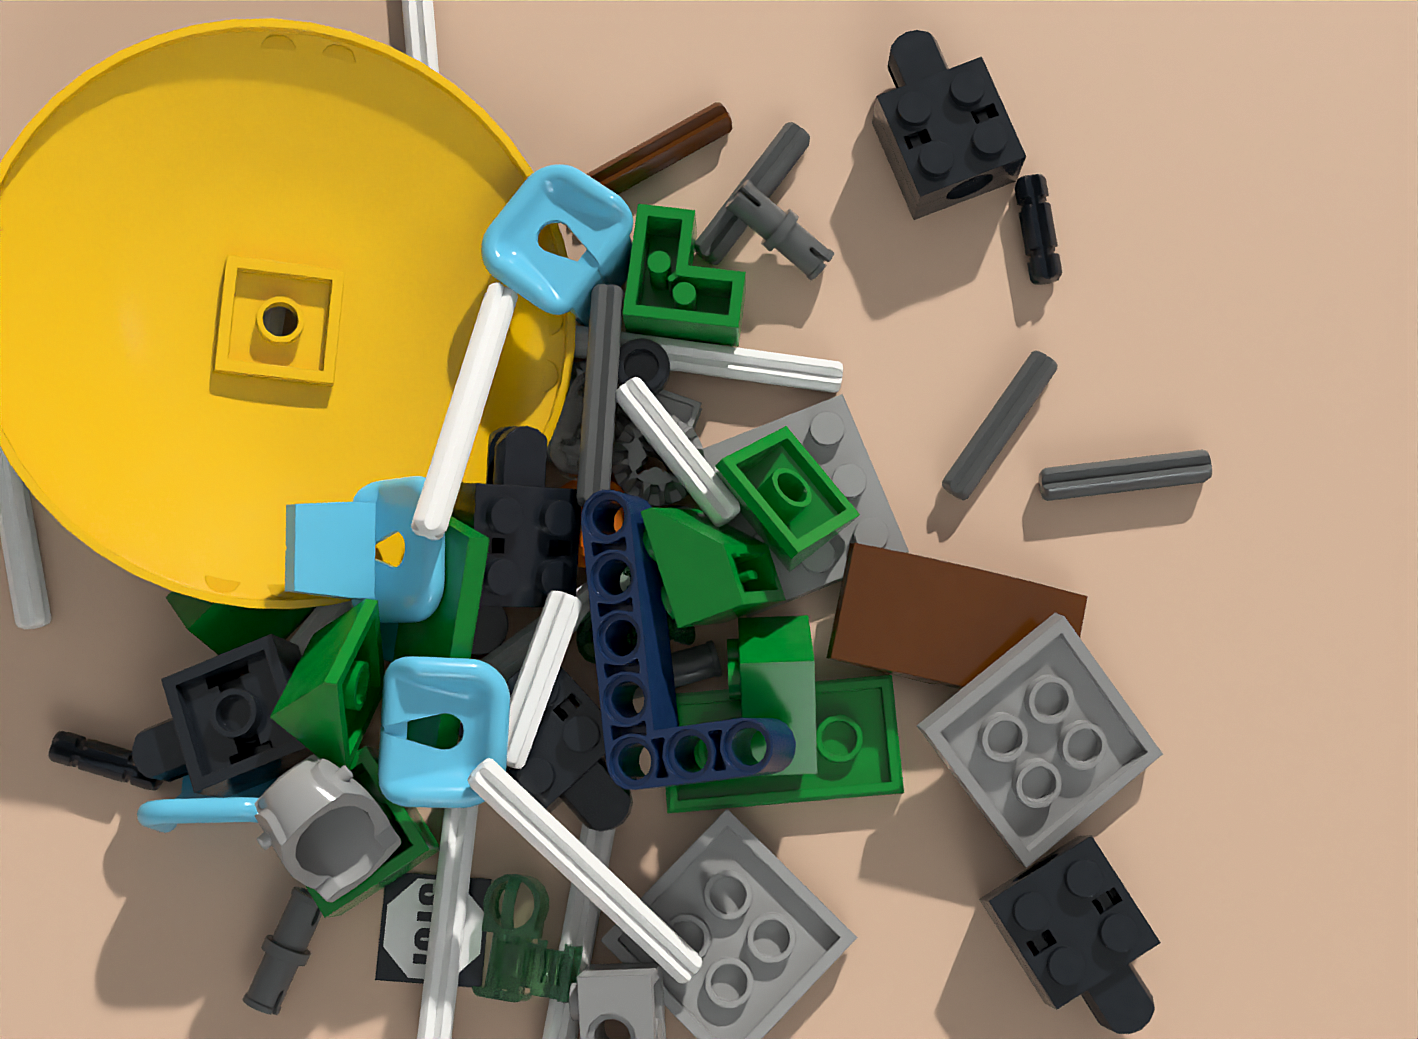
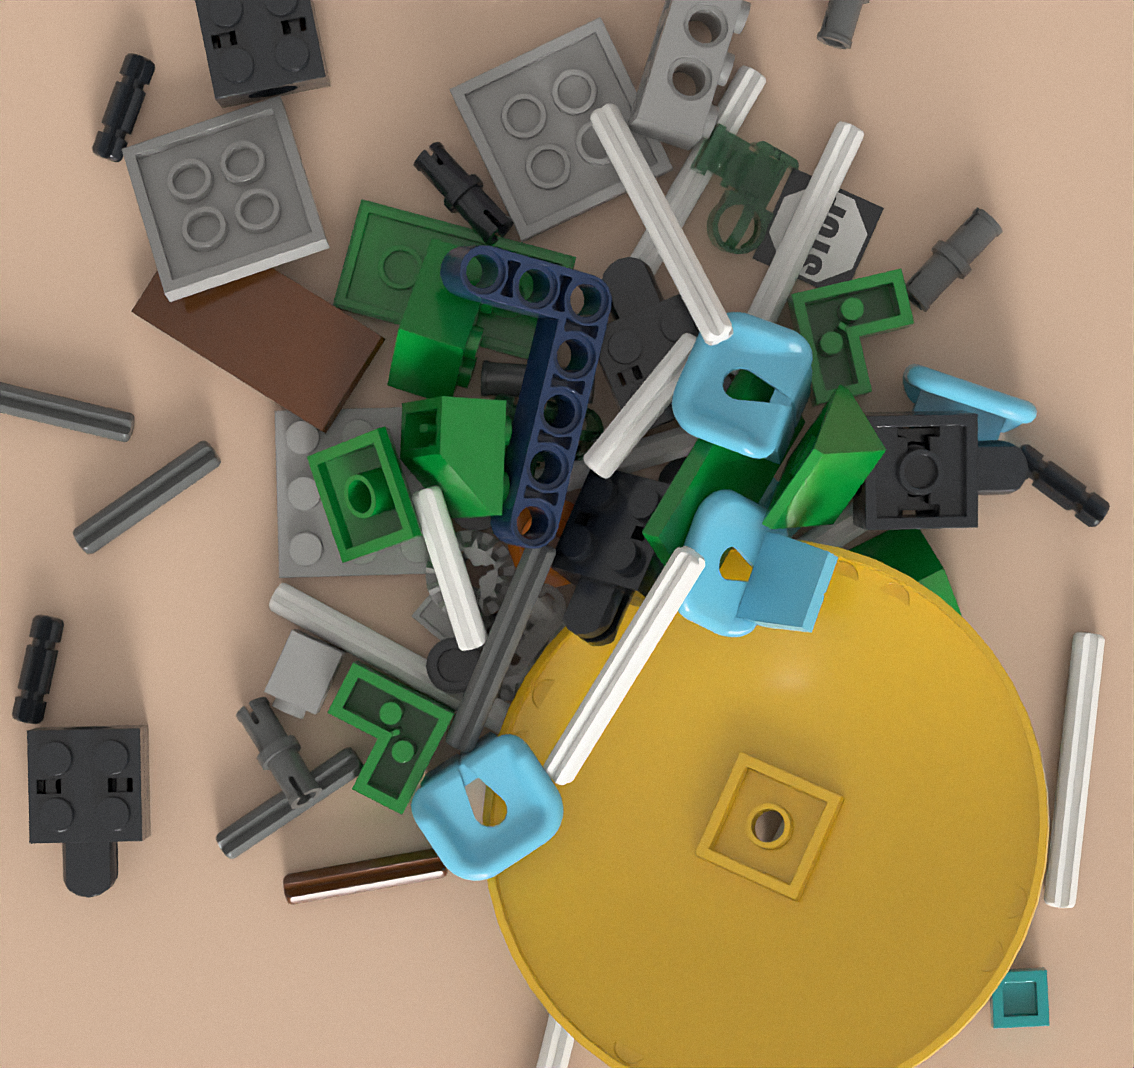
camera: 165 degrees left, 10 degrees up
light grey helmet [254,754,401,902] -> none
none -> black axle [92,53,155,162]
none -> light grey brick [264,629,346,719]
none -> black pin [414,142,514,246]

